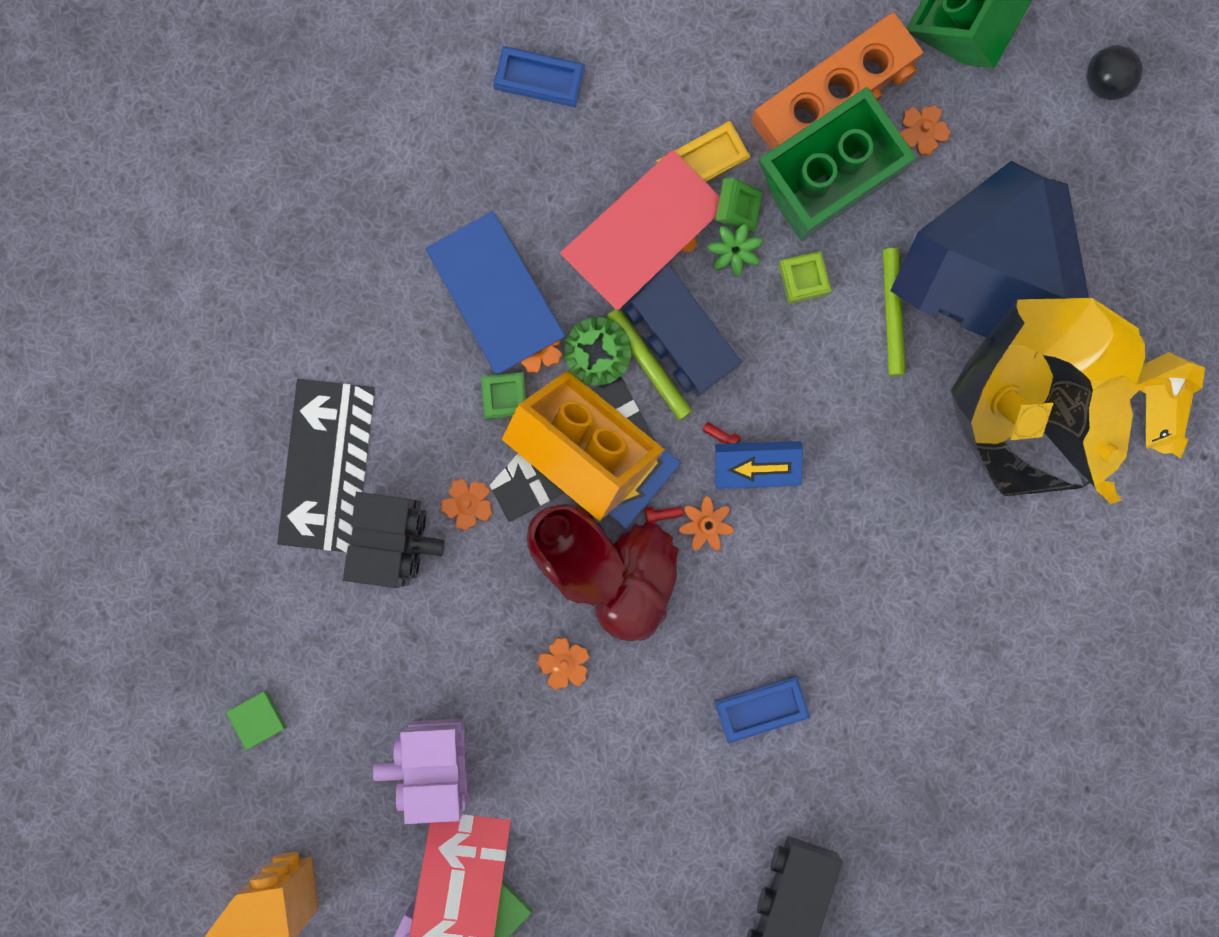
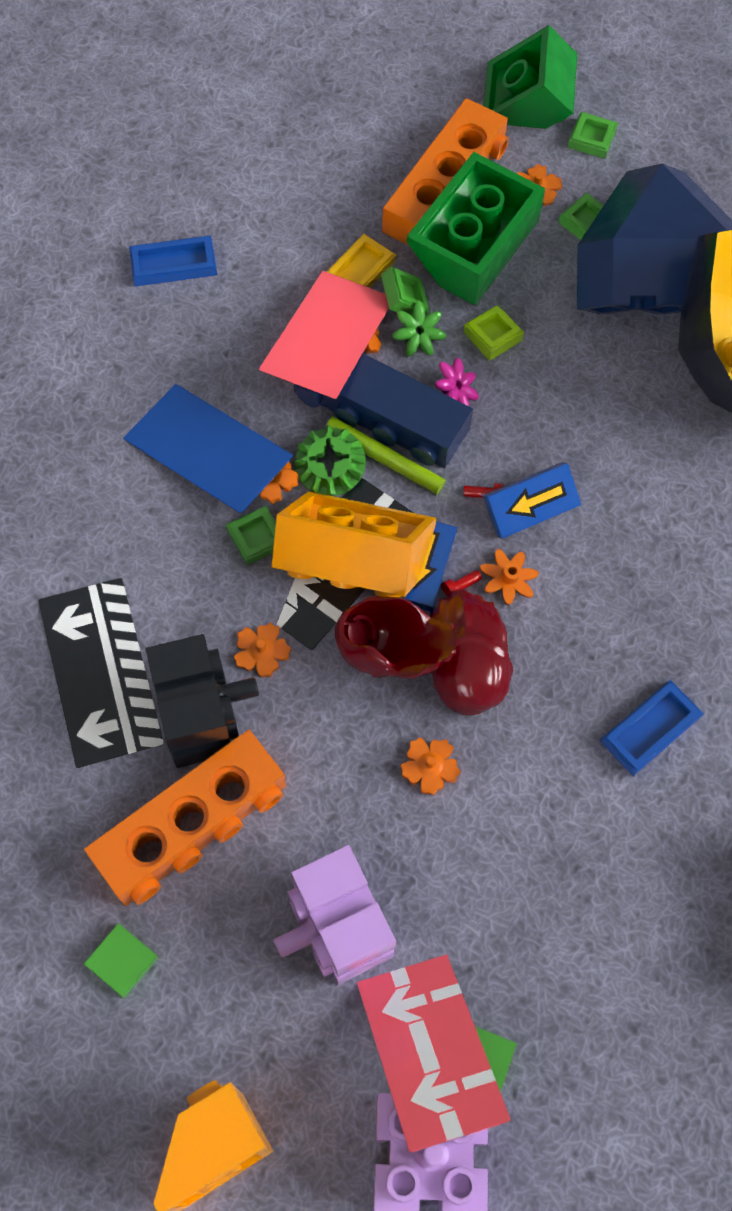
camera: 25 degrees left, 20 degrees down
lime bar [883,248,906,377] -> none
black piece [1086,45,1143,101] -> none
none -> orange brick [84,729,286,906]
none -> dark pink plant [435,358,479,406]
none -> bright green tile [558,193,604,239]
none -> bright green tile [568,112,618,159]

